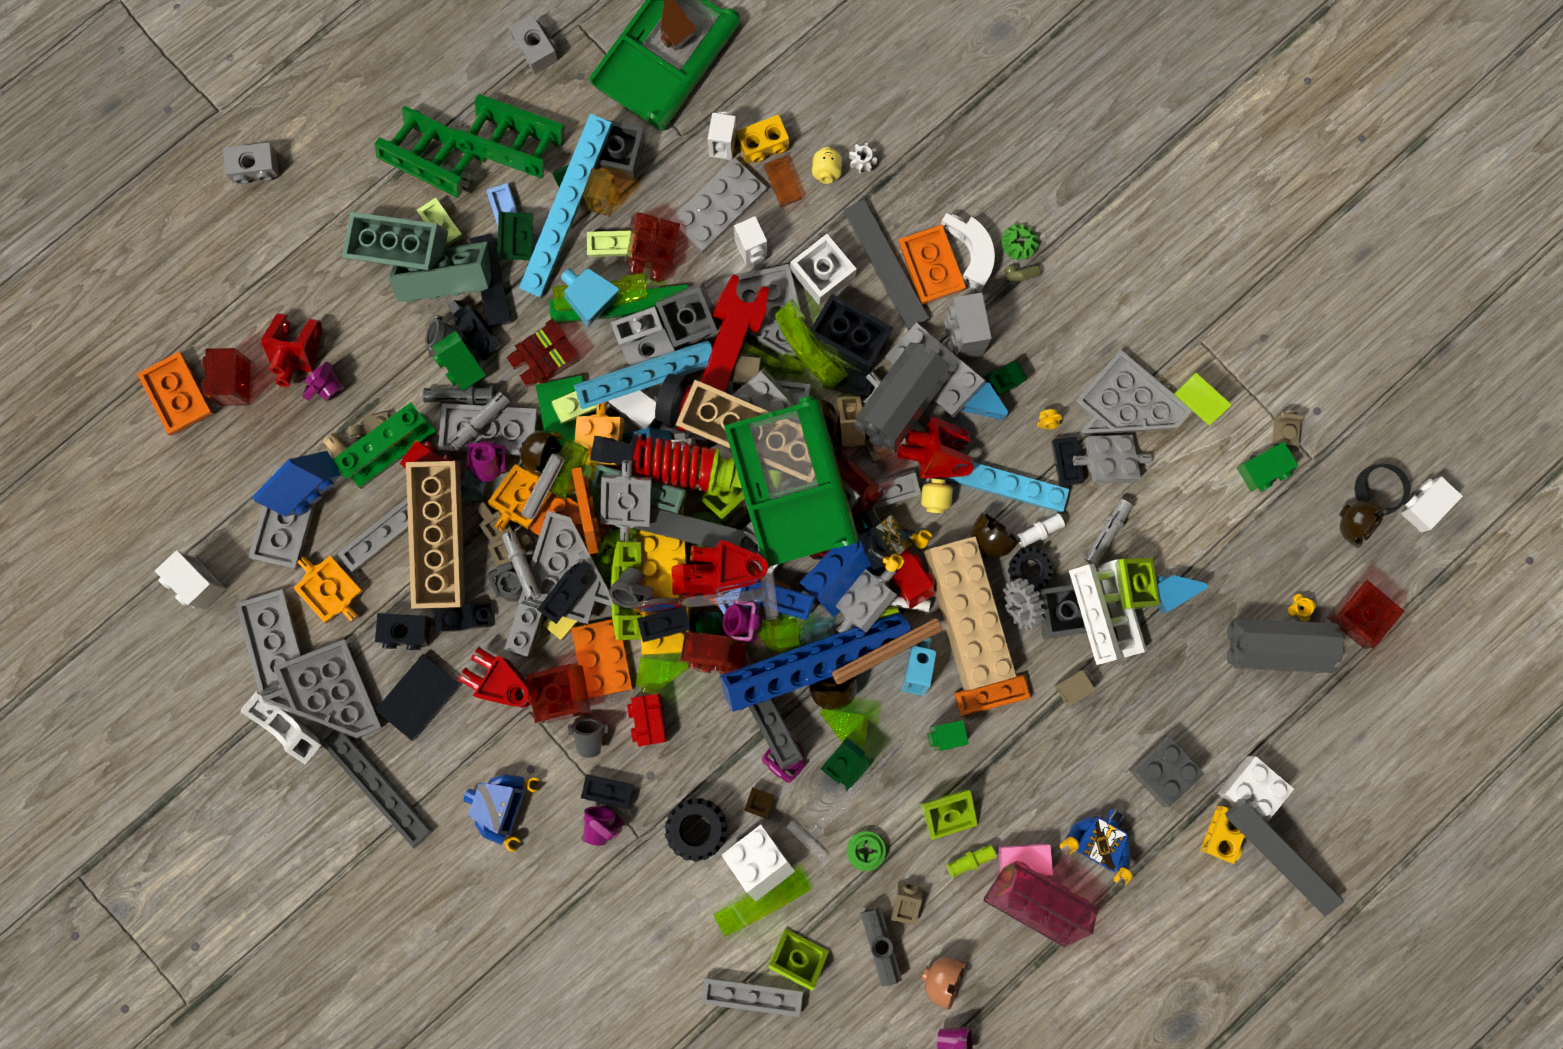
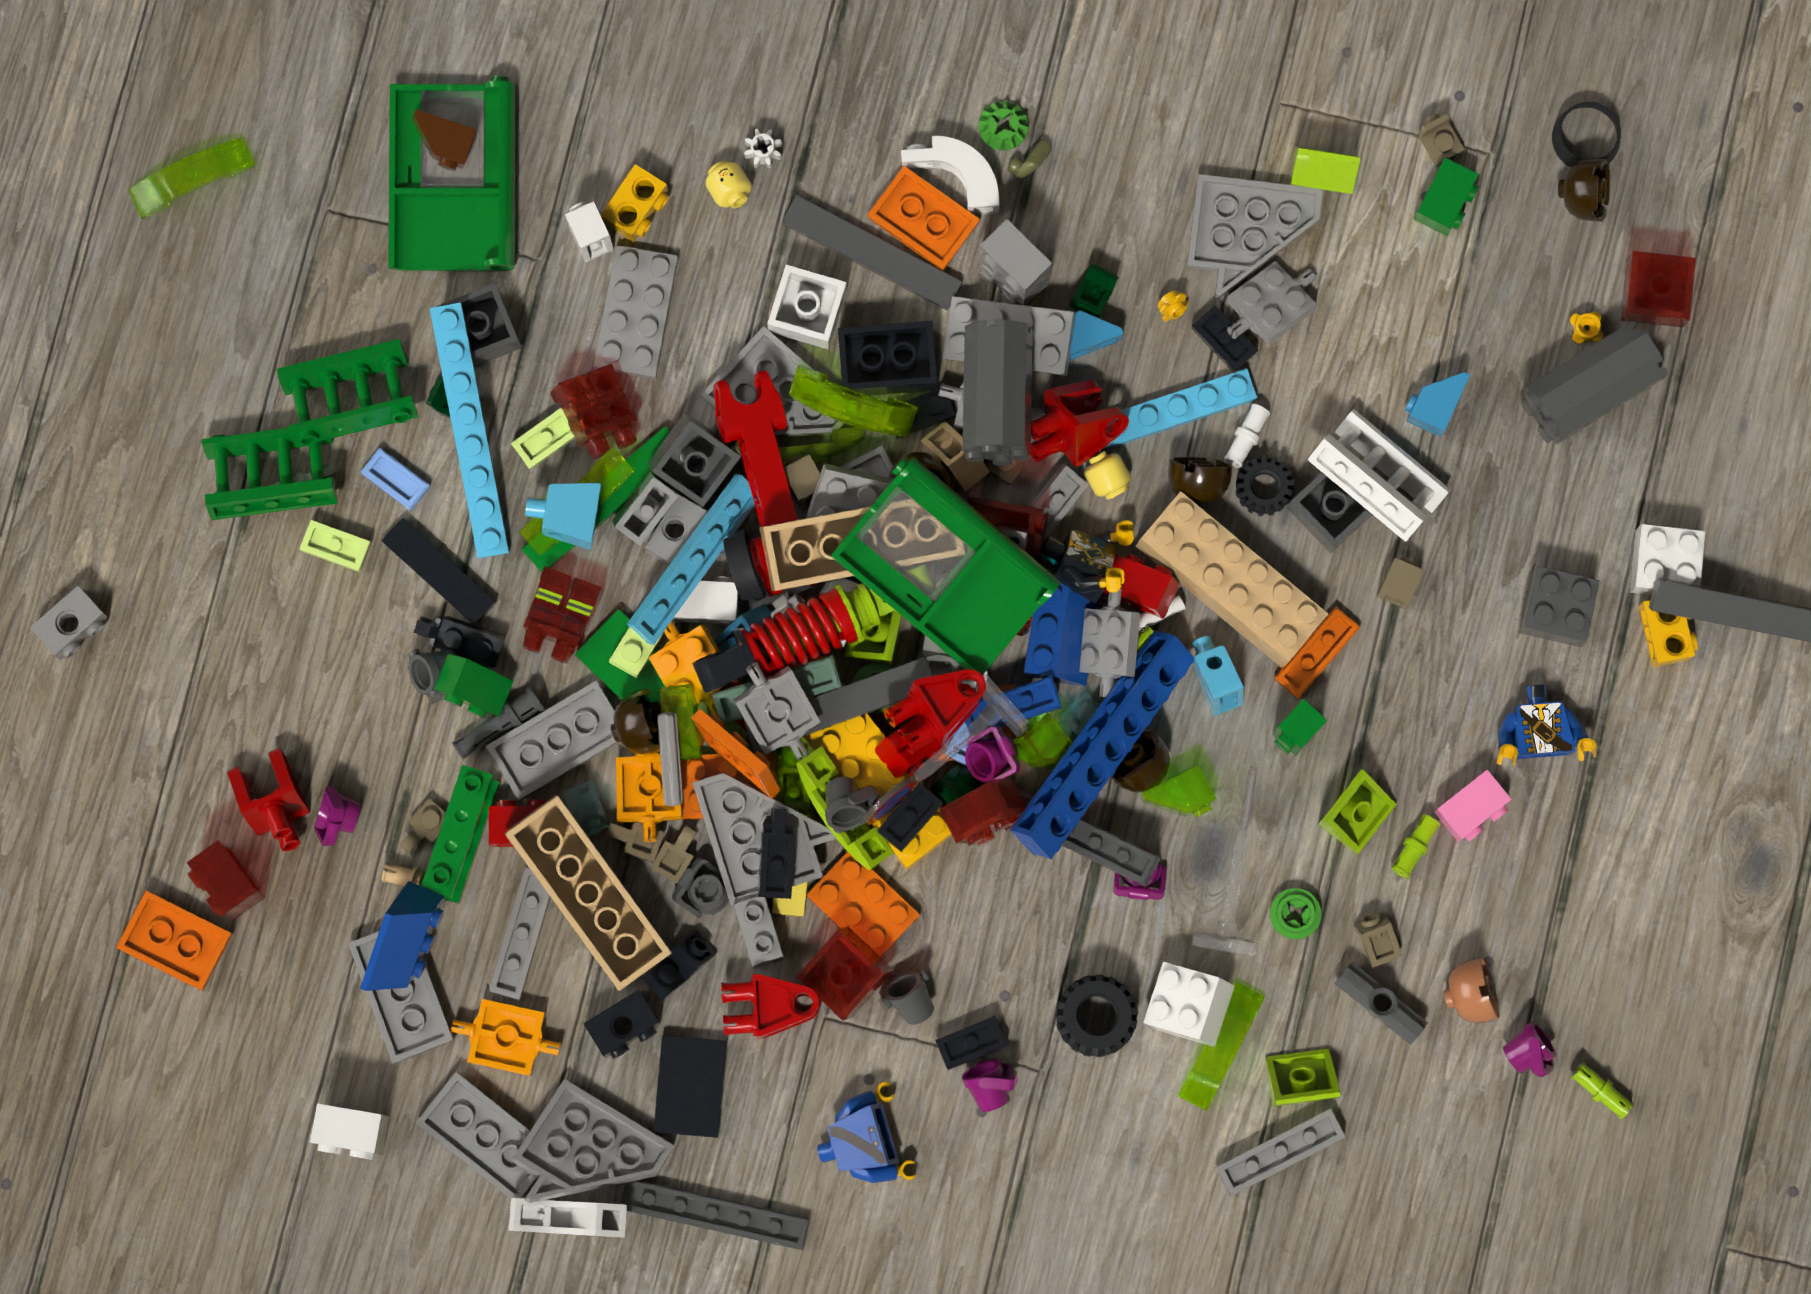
camera: 30 degrees left, 0 degrees up
sand green slope [342,212,448,271] -> none
sand green slope [389,242,492,303] -> none
light grey pin [447,392,510,452] -> none
magenta piece [466,441,507,482] -> none
dark green plate [497,211,533,261] -> none
light grey pin [501,531,542,601] -> none
light grey brick [508,14,558,74] -> none
clear yellow brick [583,168,620,217] -> none
red brick [627,693,668,747] -> none
clear neon green slope [636,657,690,694] -> none
white brick [734,217,767,265] -> none
dark brown plate [744,787,775,819] -> none
clear orange tile [764,156,802,208] -> none
dark green plate [820,737,874,791] -> none
medium nougat axle [832,619,943,684] -> none
clear pink slope [983,860,1098,947] -> none
light grey gear [1003,578,1045,631] -> none
light grey pin [1084,499,1134,567] -> none
lime slope [1115,558,1160,611] -> none
white brick [1401,476,1463,533] -> none

